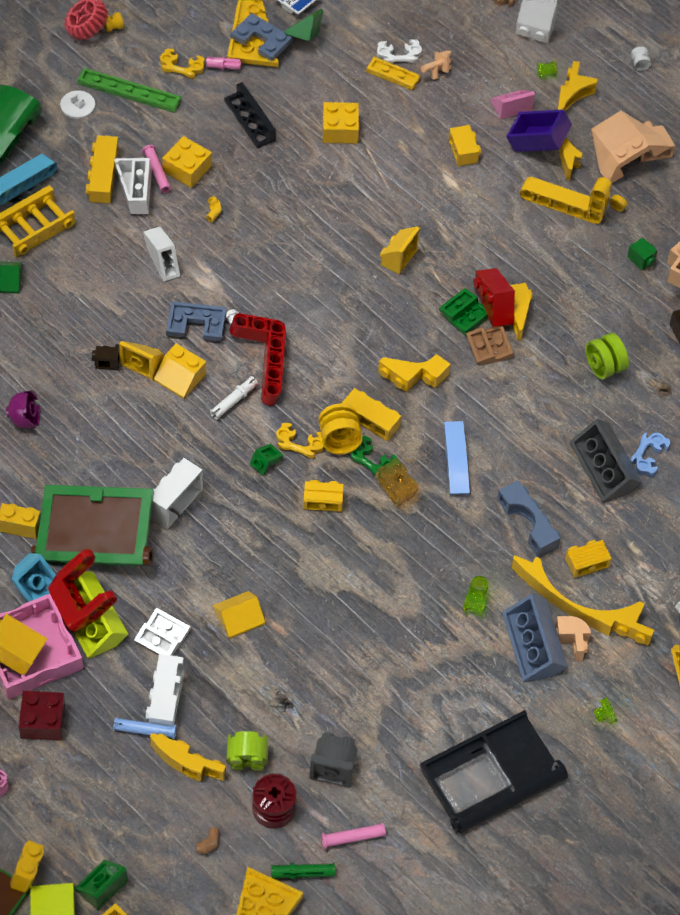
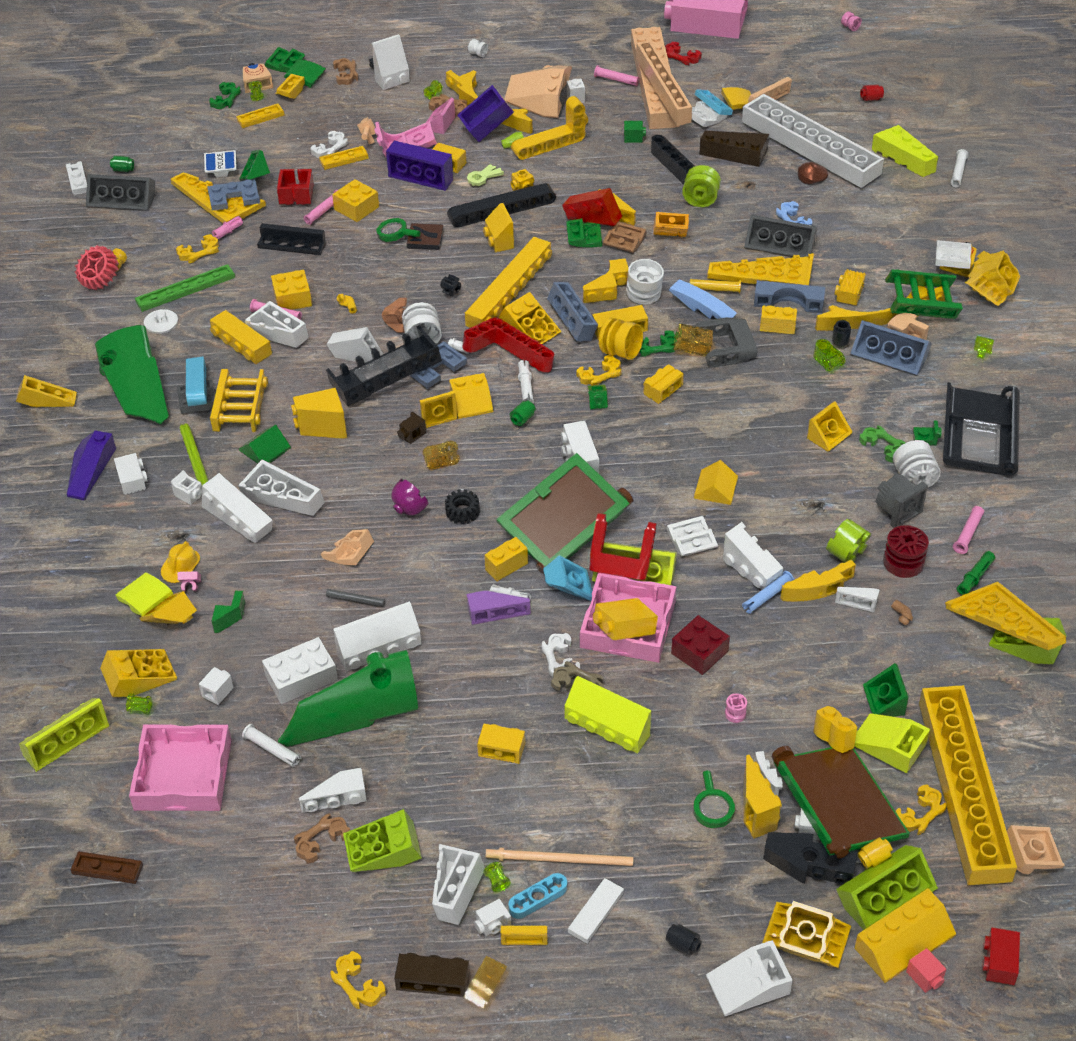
camera: 45 degrees left, 10 degrees down
none -> red piece [277,169,314,205]
none -> yellow slope [291,388,347,439]
none -> bright pink pin [303,190,338,225]
none -> black window [326,325,442,406]
none -> bright pink bracket [374,121,437,158]
none -> green piece [376,218,421,242]
none -> nougat brick [382,298,407,333]
none -> dark purple brick [386,140,453,191]
none -> white wheel [402,302,442,344]
none -> tile [407,223,444,250]
none -> clear yellow piece [423,441,460,470]
none -> medium nougat helmet [429,94,467,117]
none -> black gear [440,274,461,296]
none -> black tyre [445,489,480,525]
none -> black beam [447,183,556,227]
none -> yellow brick [465,237,552,328]
none -> yellowish green piece [467,164,504,186]
none -> yellow slope [499,292,561,344]
none -> lime cone [501,131,524,149]
none -> yellow brick [510,169,534,191]
none -> green brick [510,400,536,426]
none -> sand blue brick [547,282,598,342]
none -> white brick [567,79,585,103]
none -> white wheel [626,259,664,305]
none -> black beam [651,135,694,185]
none -> light orange brick [653,212,689,237]
none -> yellow pin [690,279,741,294]
none -> dark grey connector [694,317,757,367]
none -> yellow wing [707,253,814,285]
none -> yellow brick [760,306,797,334]
none -> yellow slope [807,401,853,451]
none -> black brick [832,320,851,347]
none -> white slope [835,587,880,612]
none -> bright green helmet [859,425,906,463]
none -> green fence [885,269,963,319]
none -> white wheel [893,440,941,488]
none -> green bracket [913,420,942,446]

